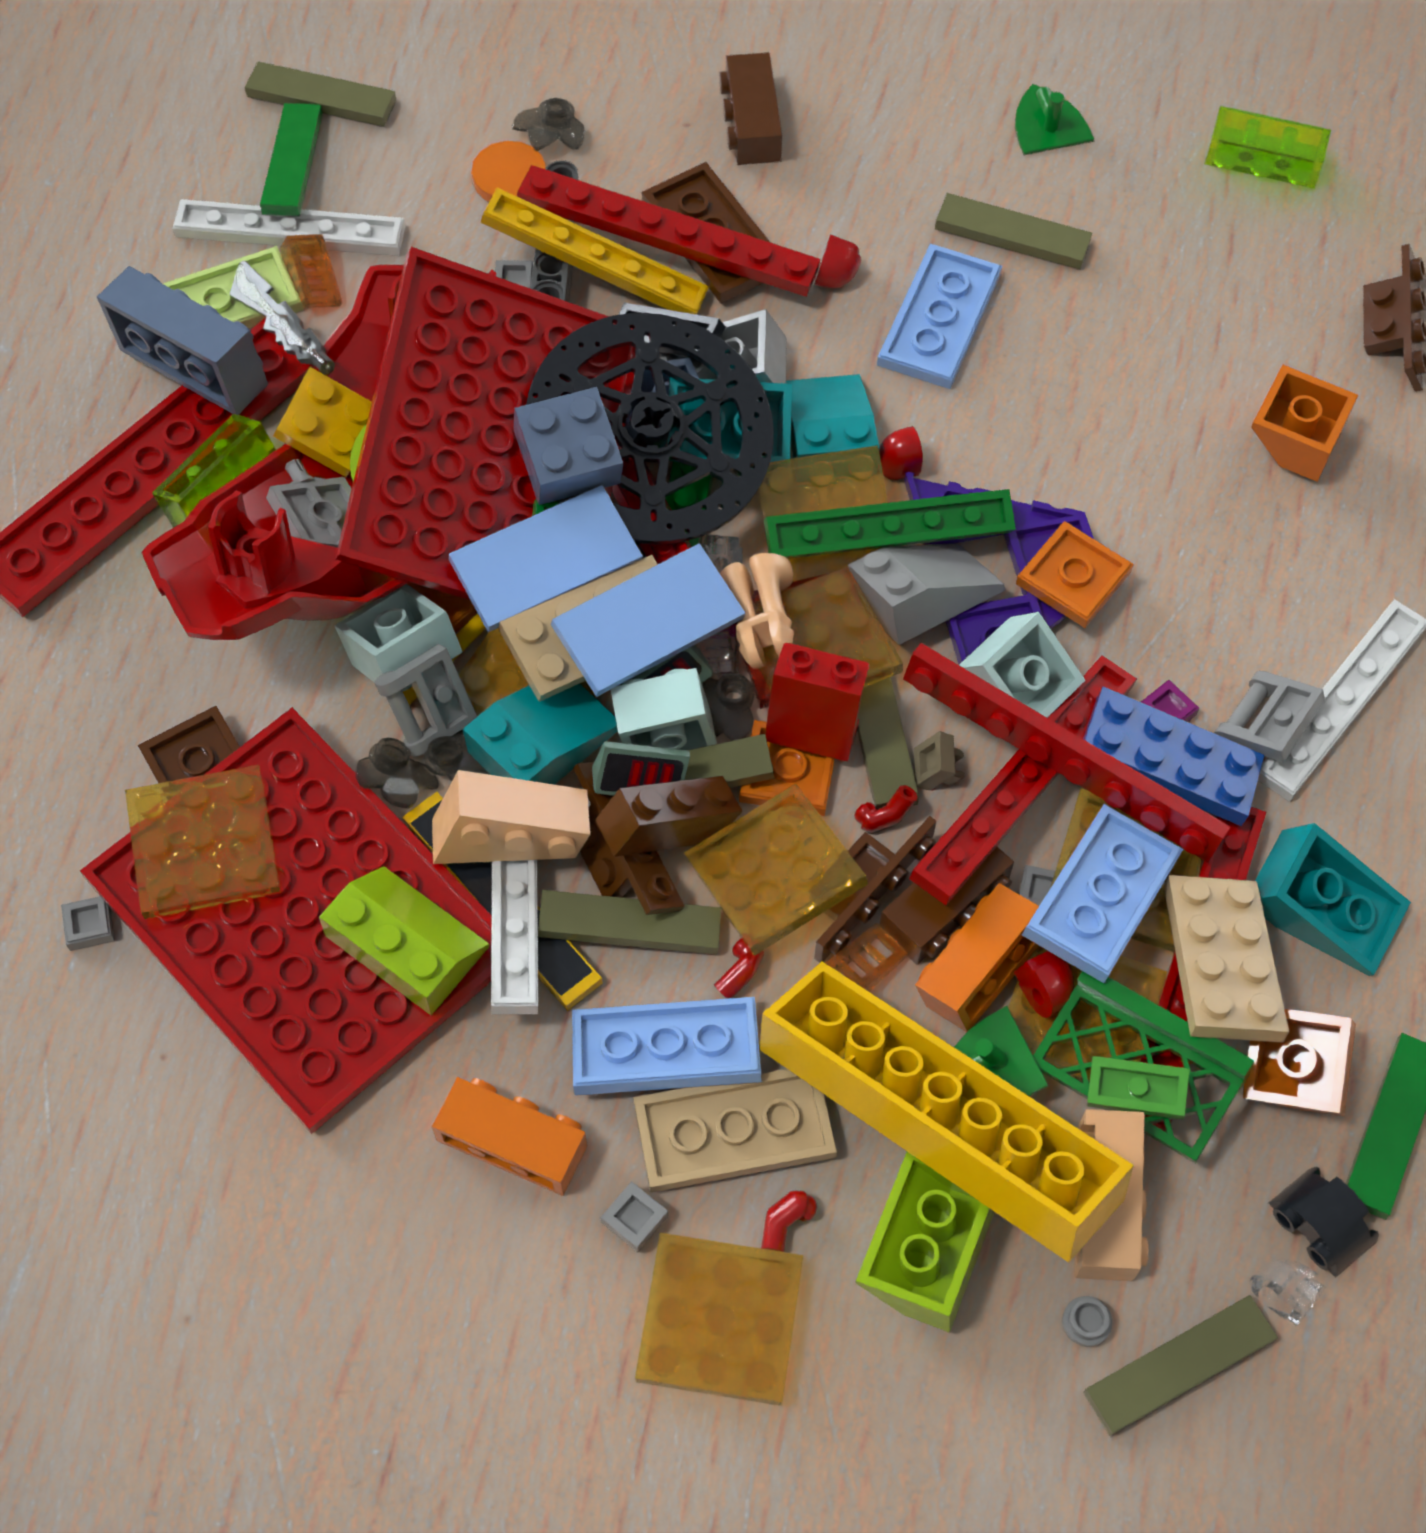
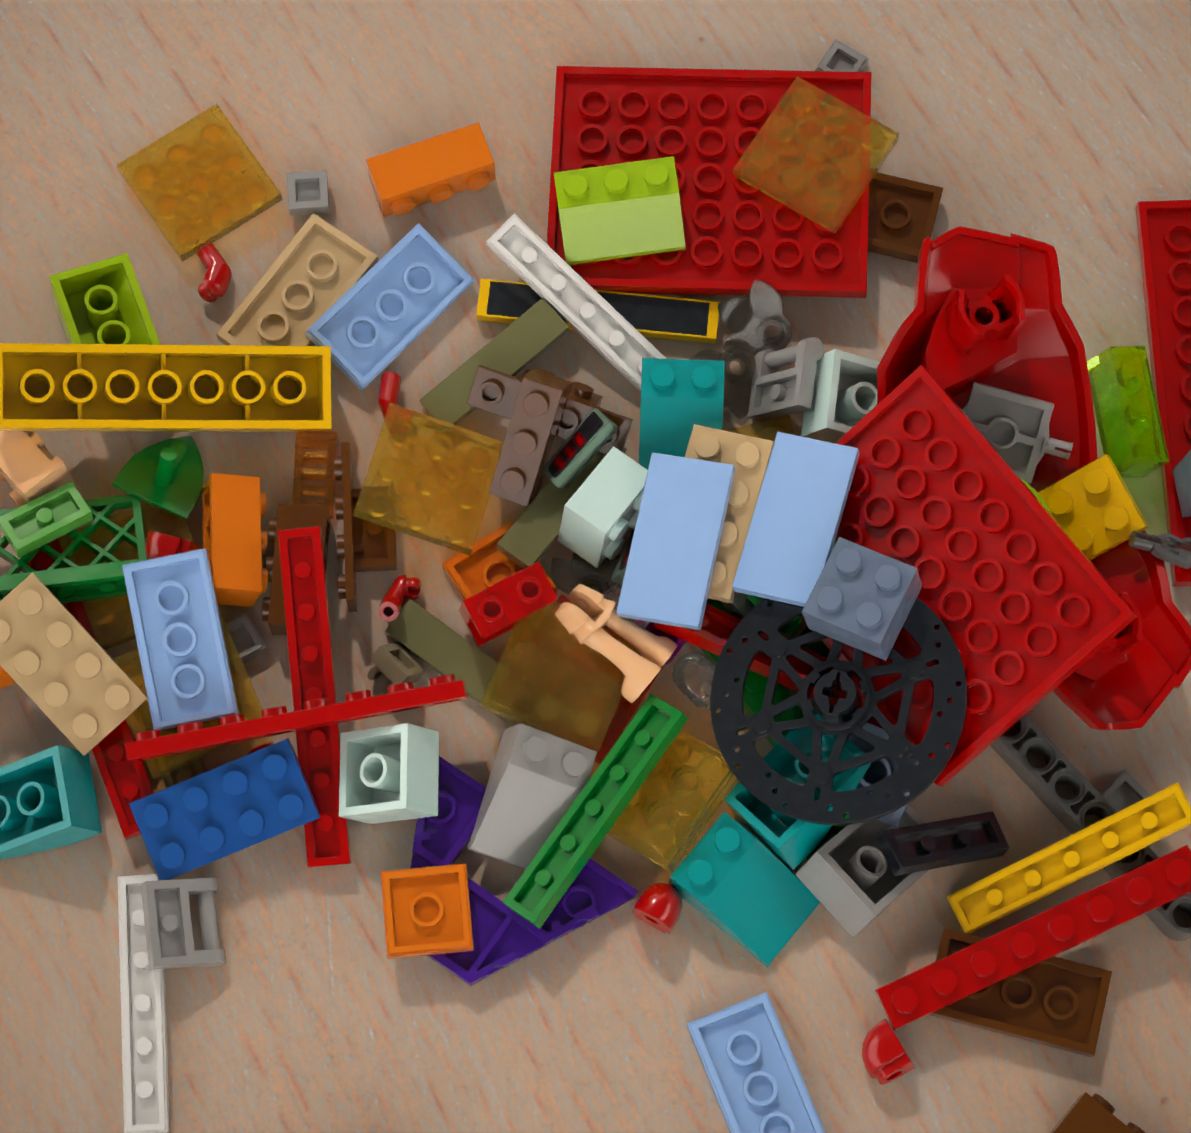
camera: 135 degrees right, 10 degrees up
light nougat wedge [432,770,590,864] -> none
magenta tile [1141,680,1199,722] -> none

